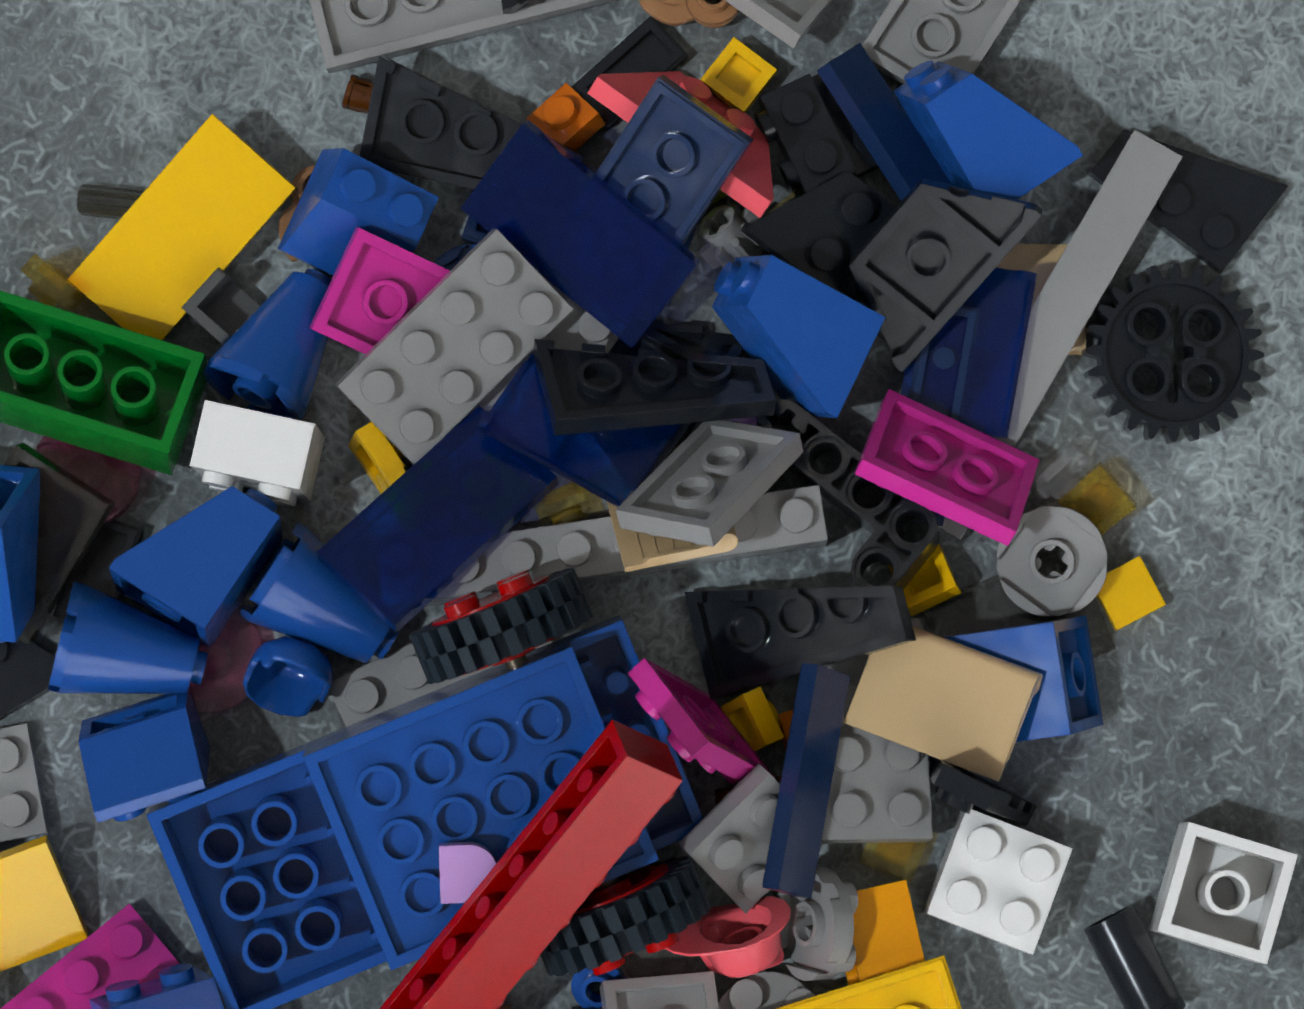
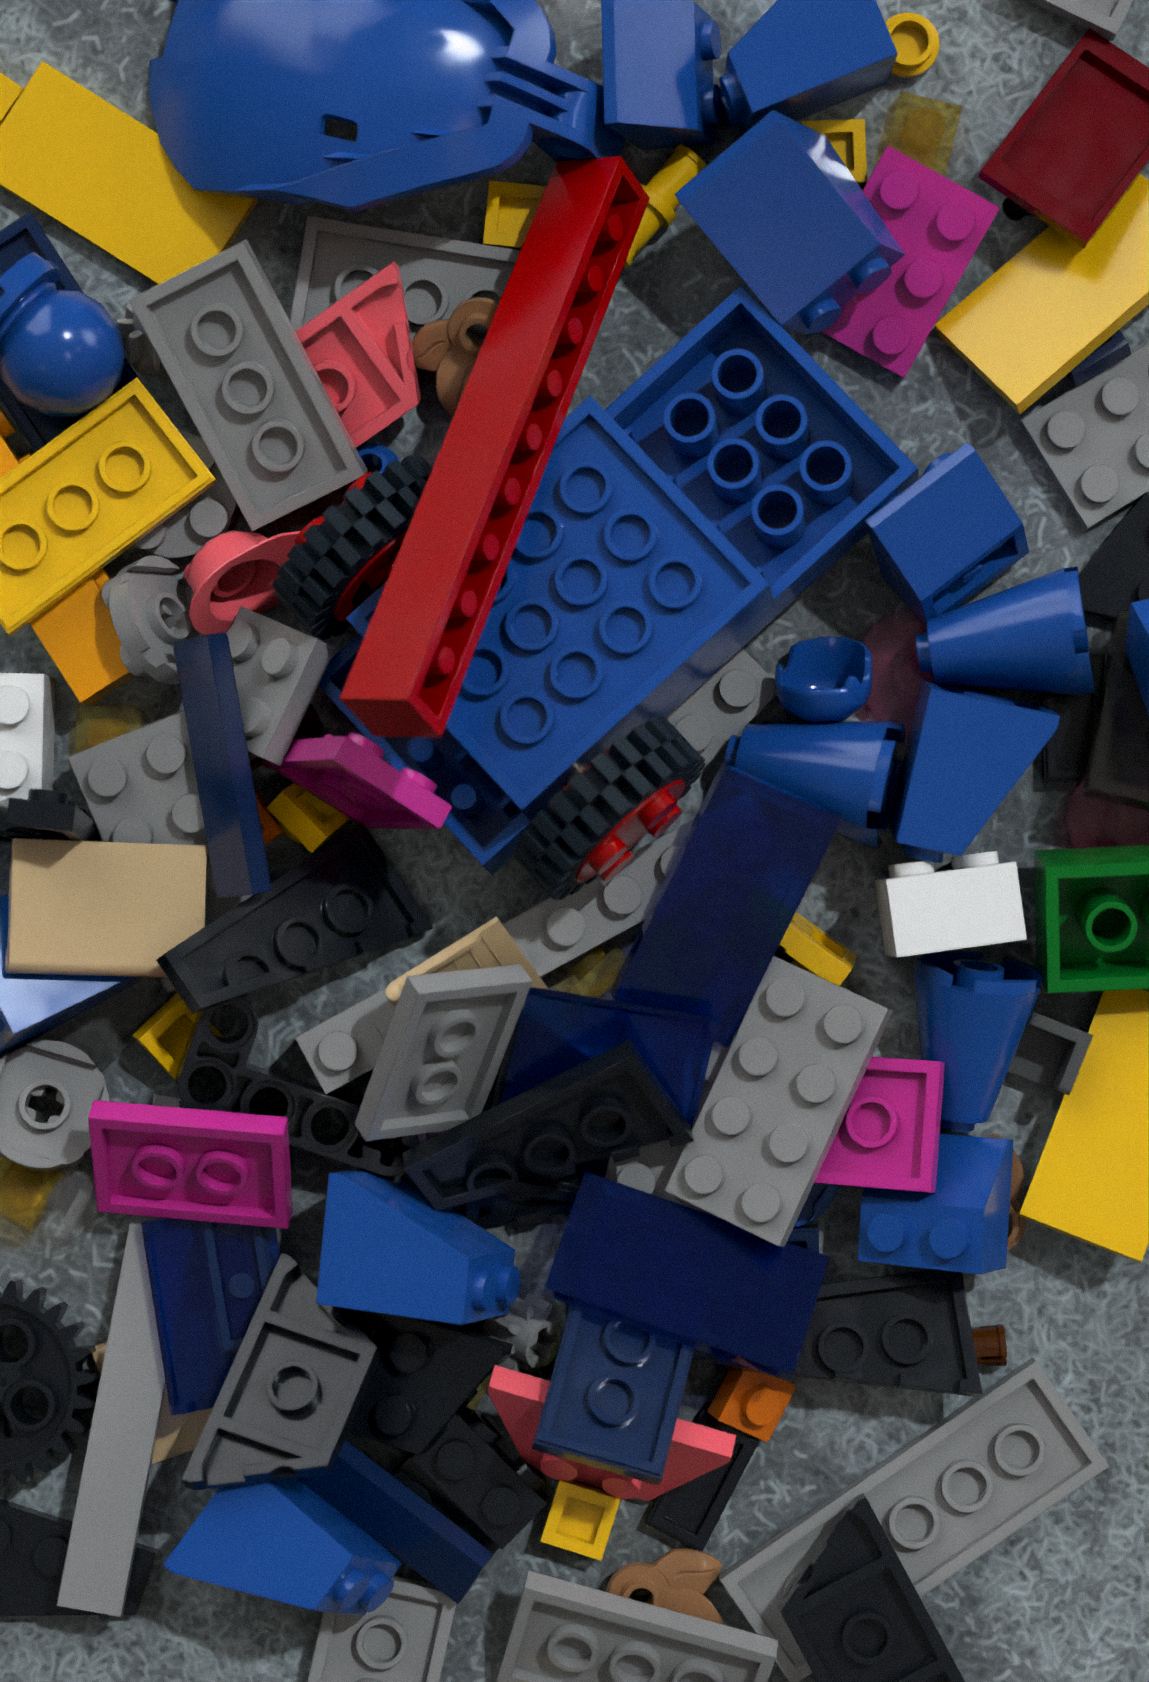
camera: 155 degrees right, 5 degrees up
lavender tile [439,842,497,904] -> none

